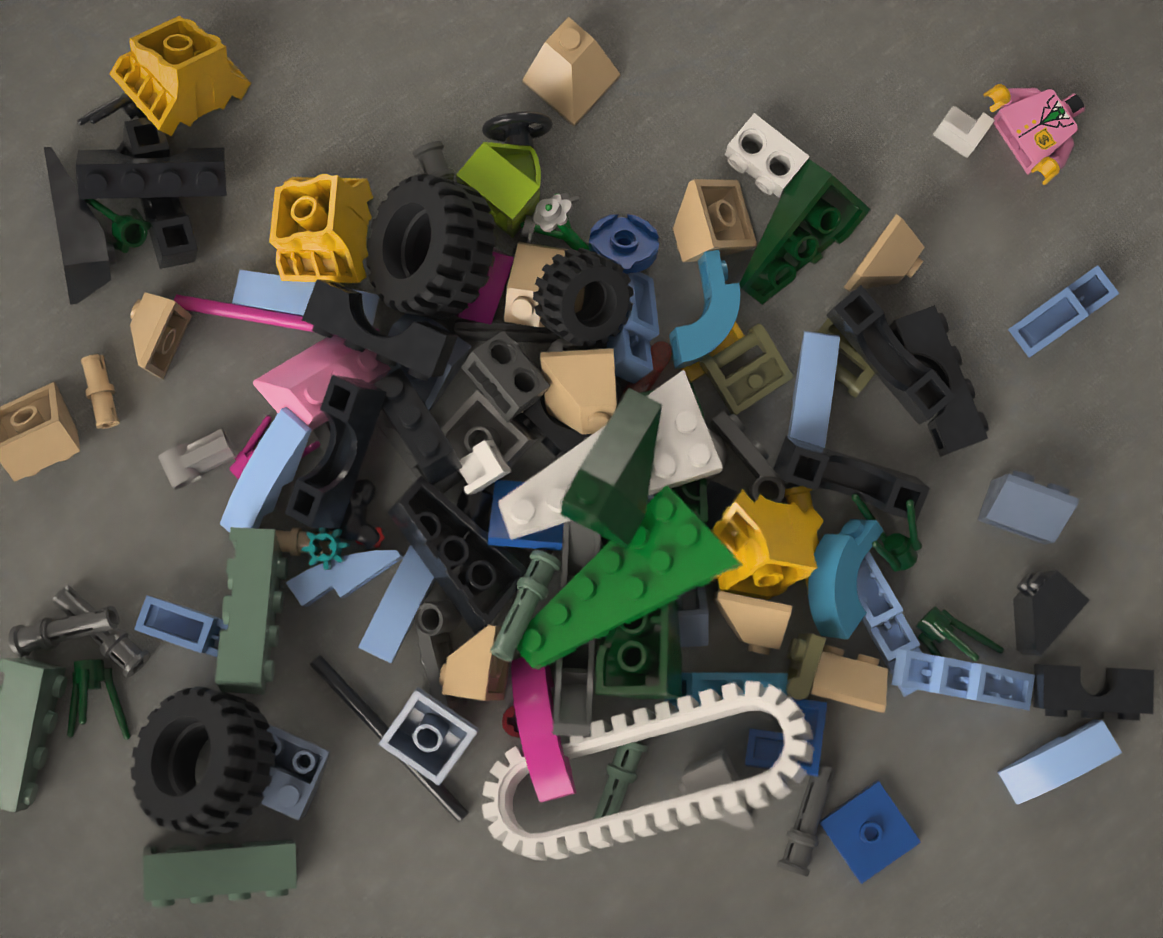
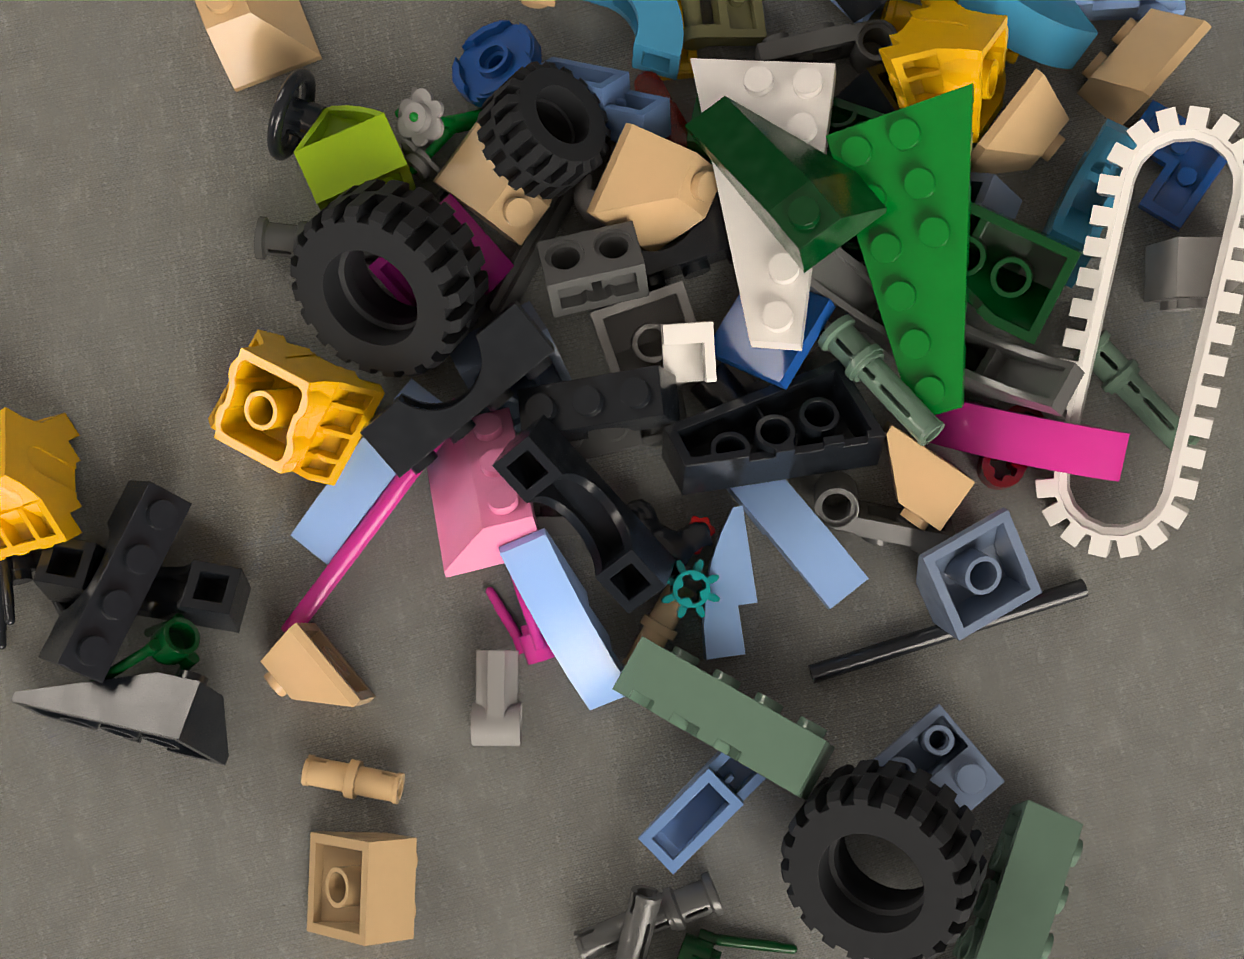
camera: 65 degrees left, 0 degrees up
olive plate [786,633,826,700] -> none

